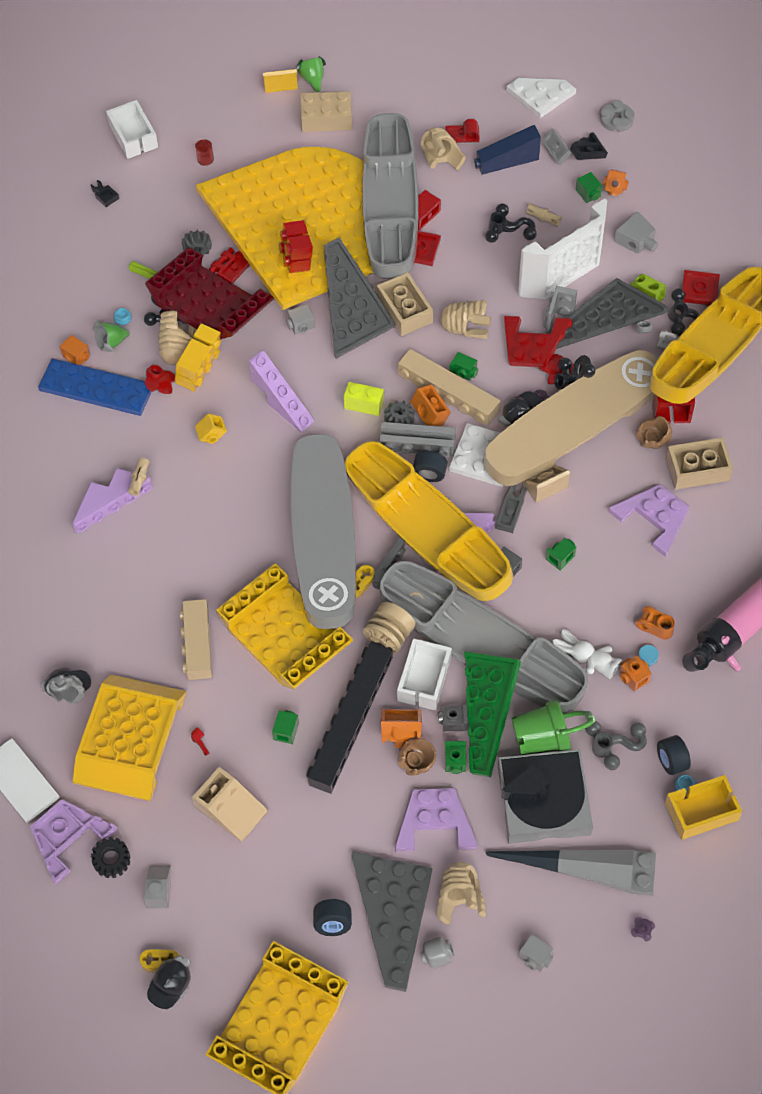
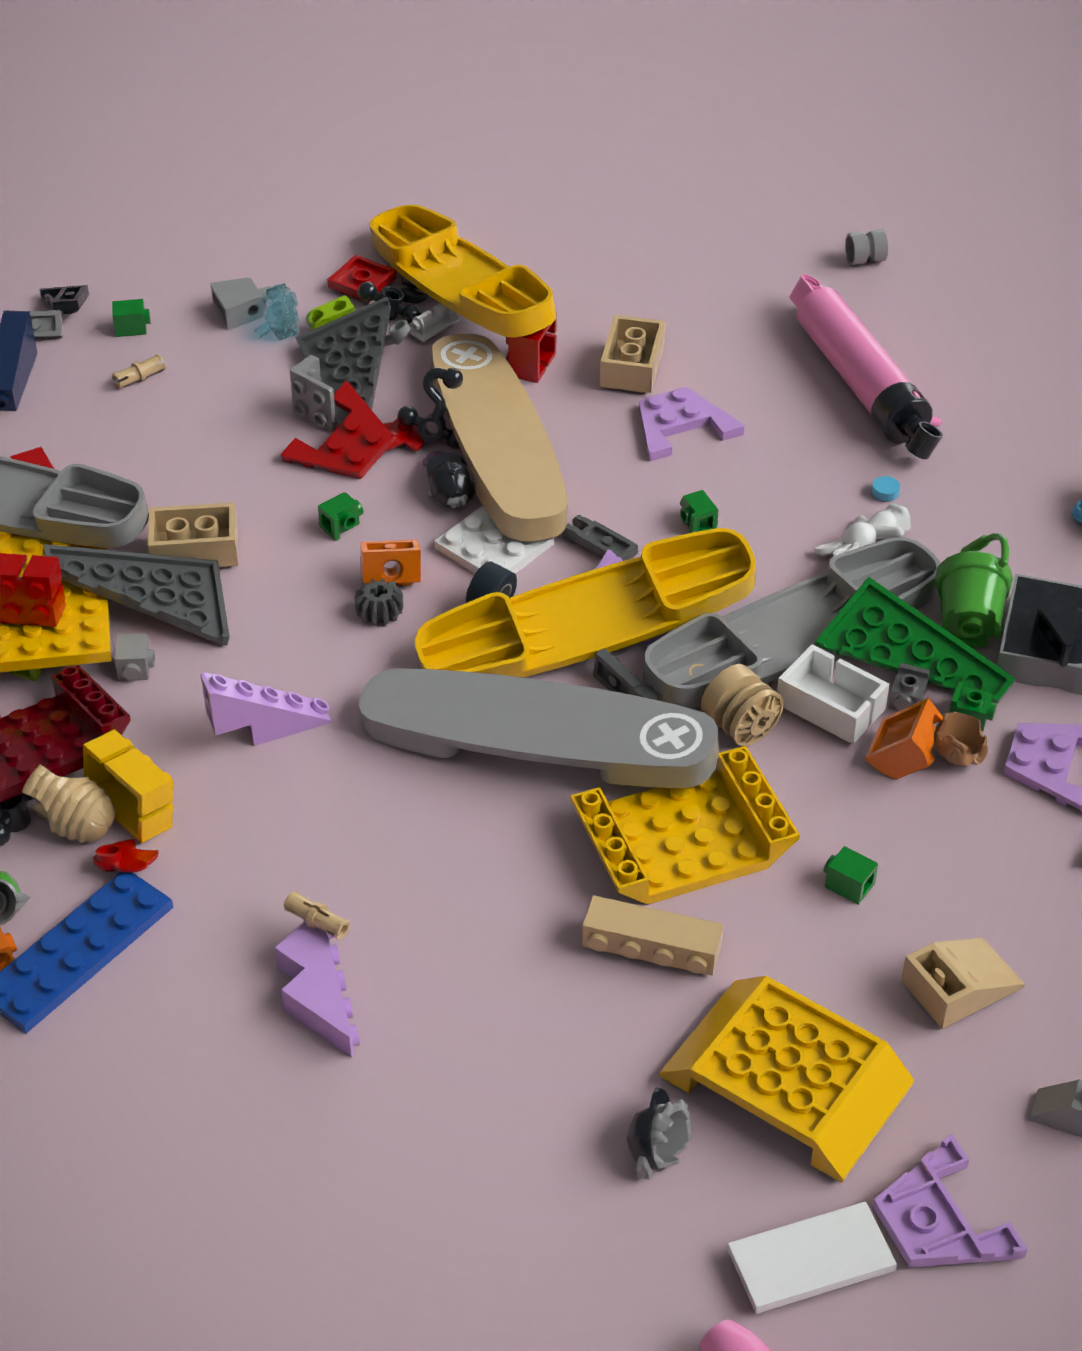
camera: 70 degrees left, 15 degrees down
black tyre [91,837,131,878] -> none
red hand [191,727,210,756] -> none
yellow brick [195,413,227,444] -> none
black brick [306,641,393,794] -> none
neon yellow brick [344,382,384,416] -> none
light grey brick [380,422,456,457] -> none
tan brick [398,349,501,426] -> none
tan hair [441,300,491,339] -> none
black piece [485,203,537,243] -> none
white slope [518,199,607,299] -> none
tan slope [522,465,570,503] -> none
dark grey piece [585,721,647,770] -> none
light grey plate [600,100,634,132] -> none
orange brick [603,169,629,196] -> none
orange brick [619,656,652,692] -> none
orange piece [635,606,675,640] -> none
medium nougat hair [636,416,672,449] -> none
black wheel [657,735,691,775] -> none
none -> clear light blue brick [254,283,299,341]

